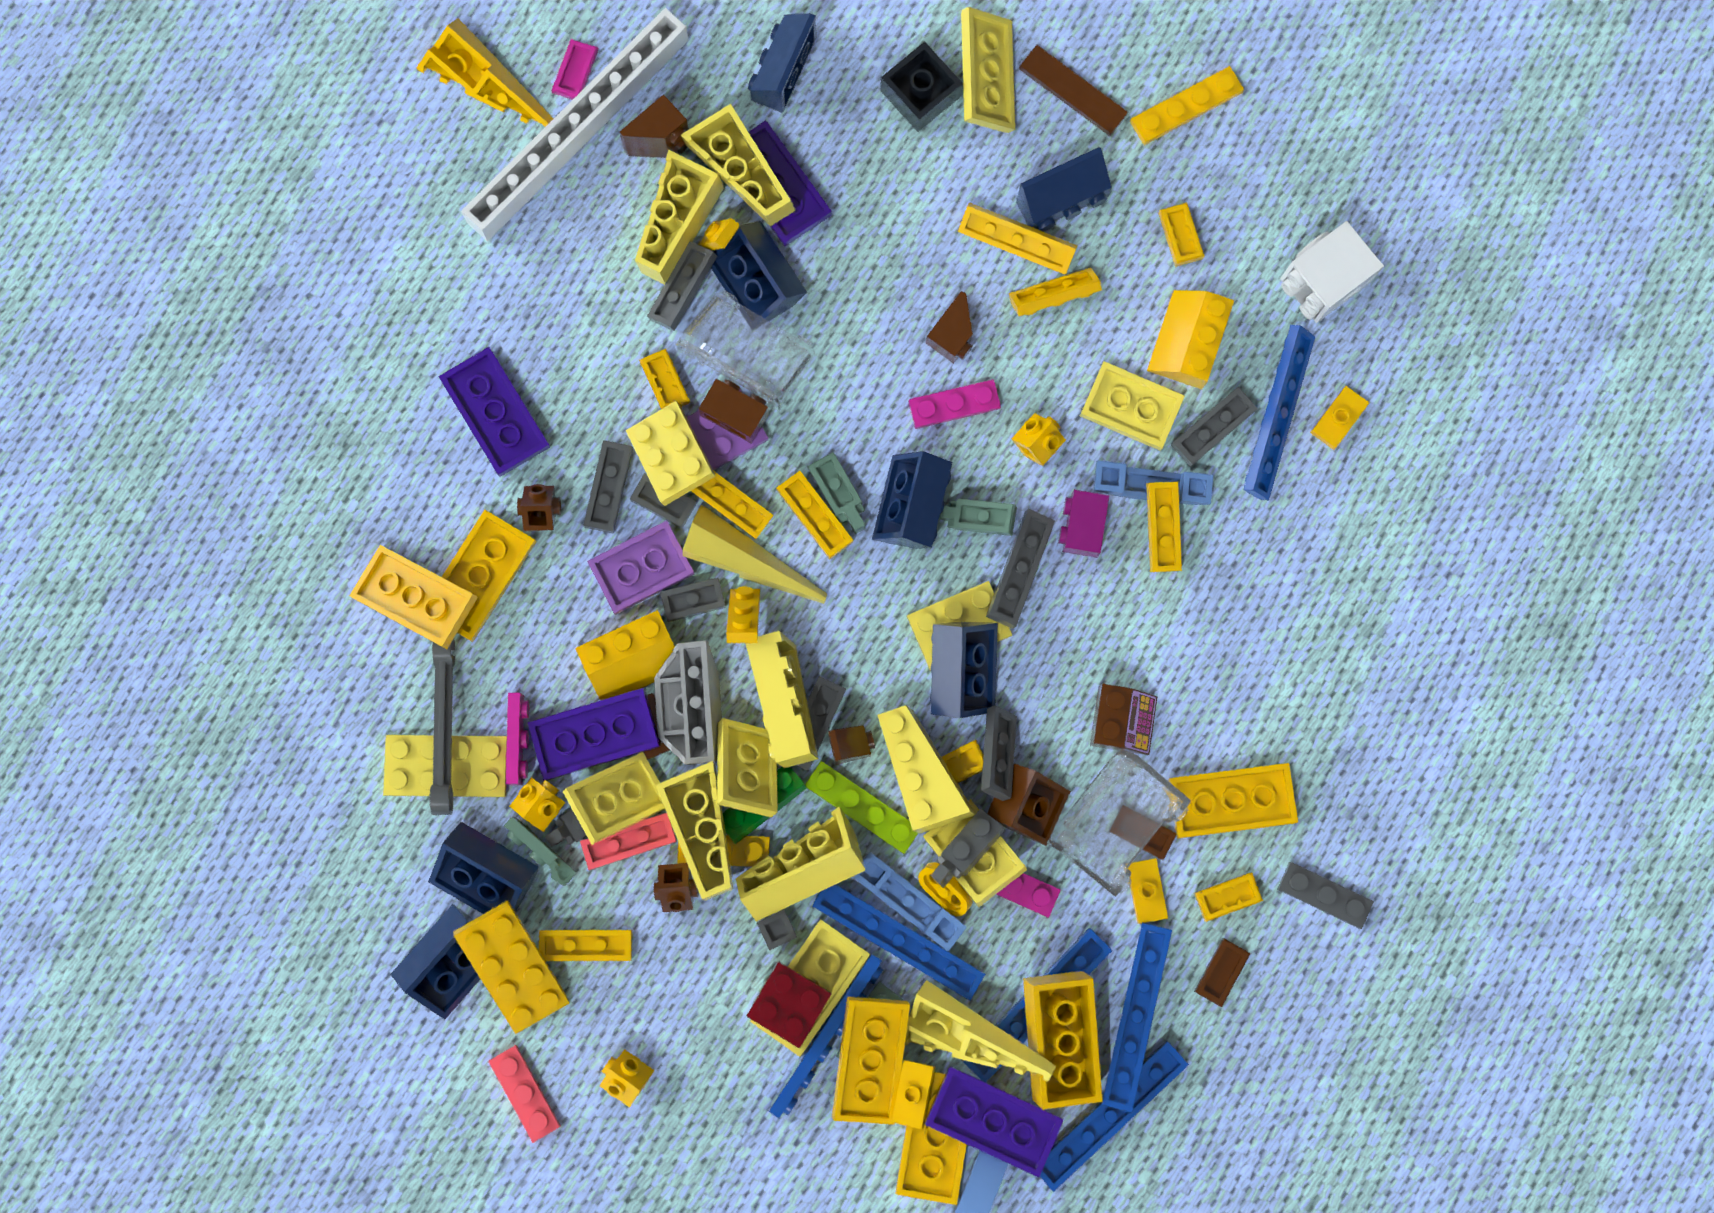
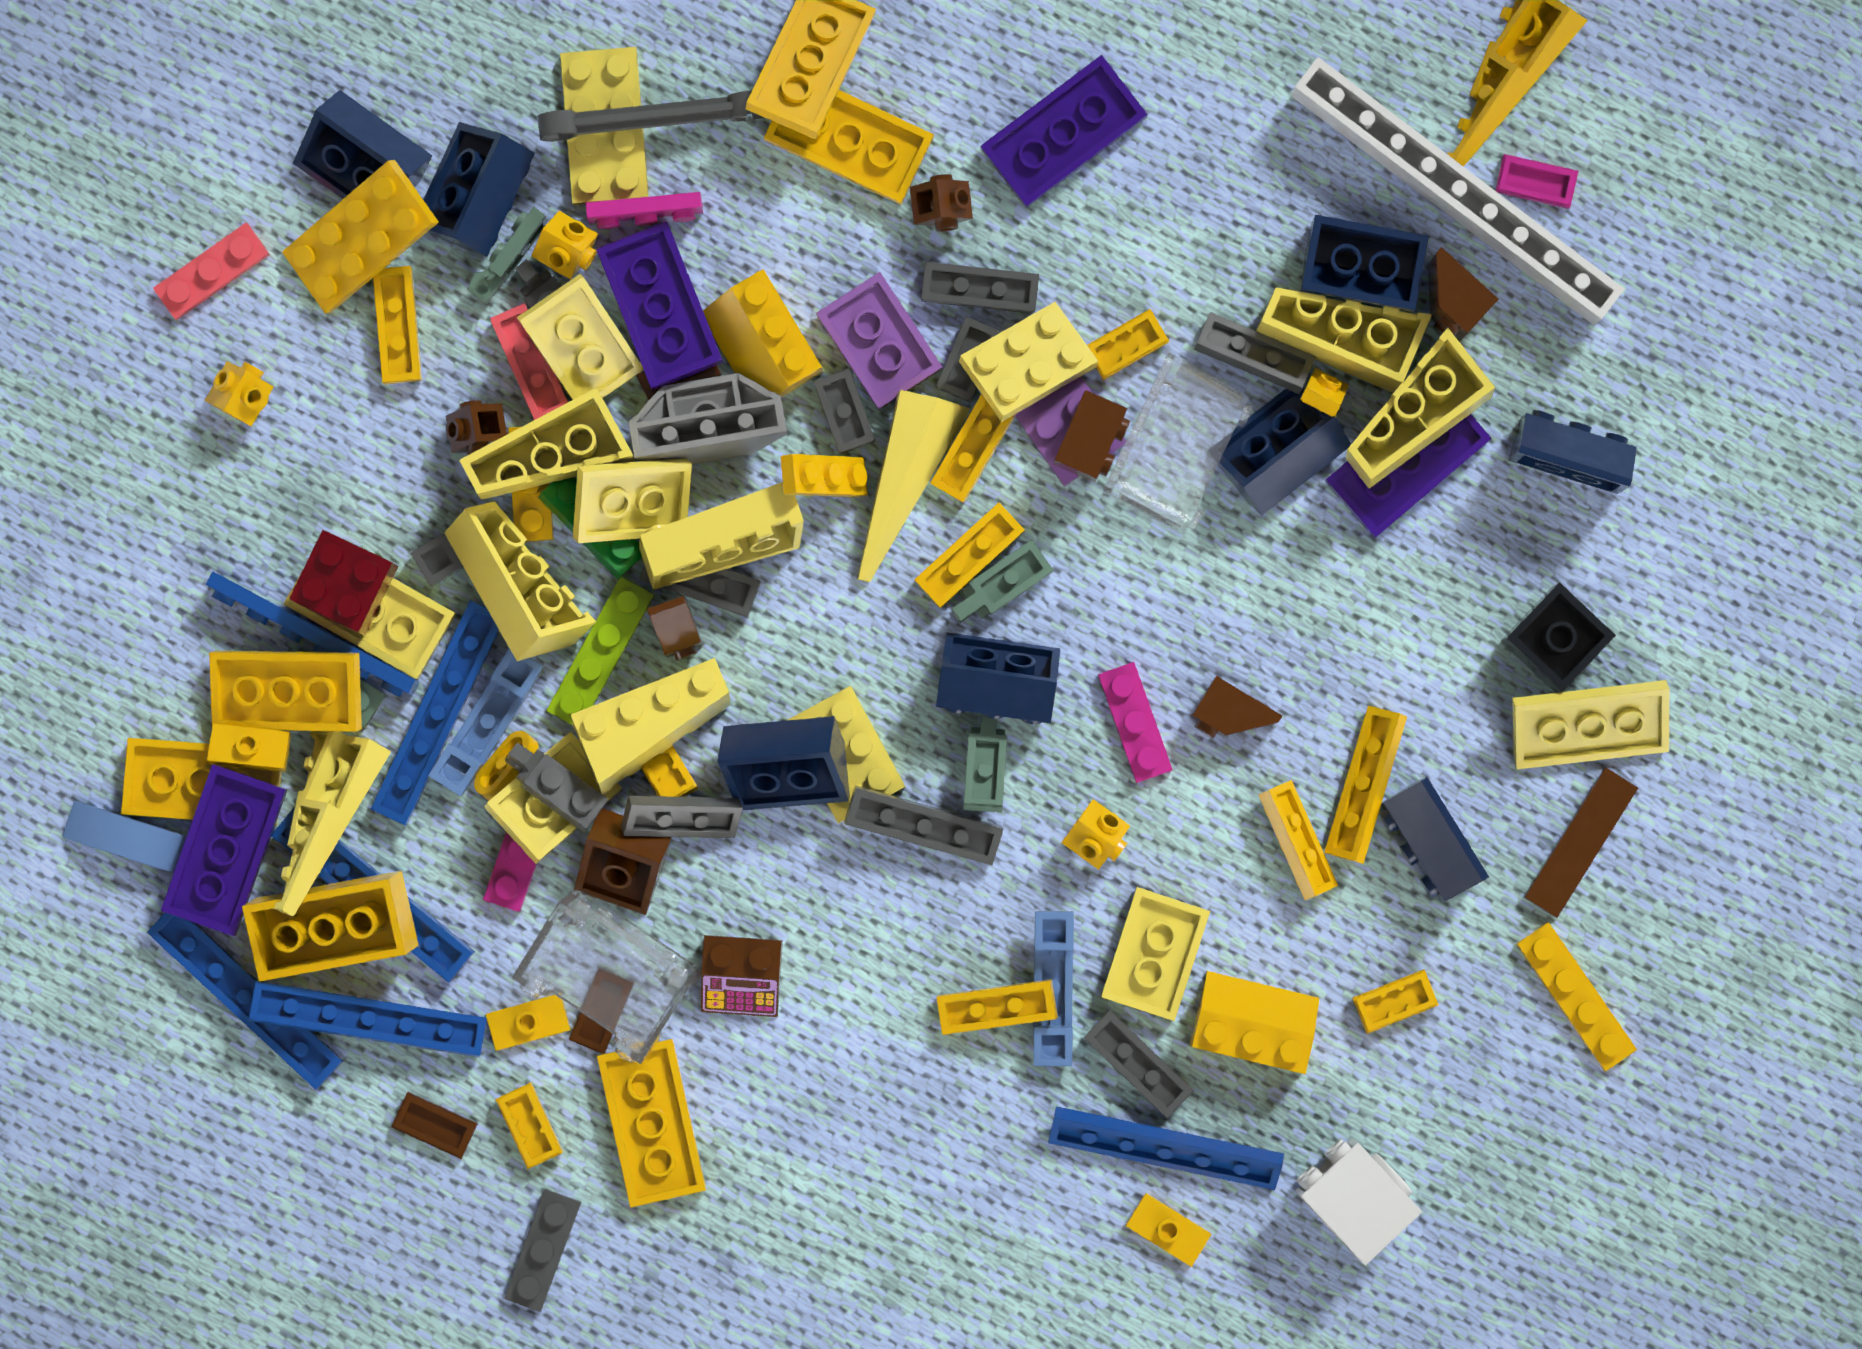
camera: 90 degrees right, 5 degrees up
magenta brick [1058,490,1109,558] -> none
none -> dark blue slope [1301,215,1429,312]

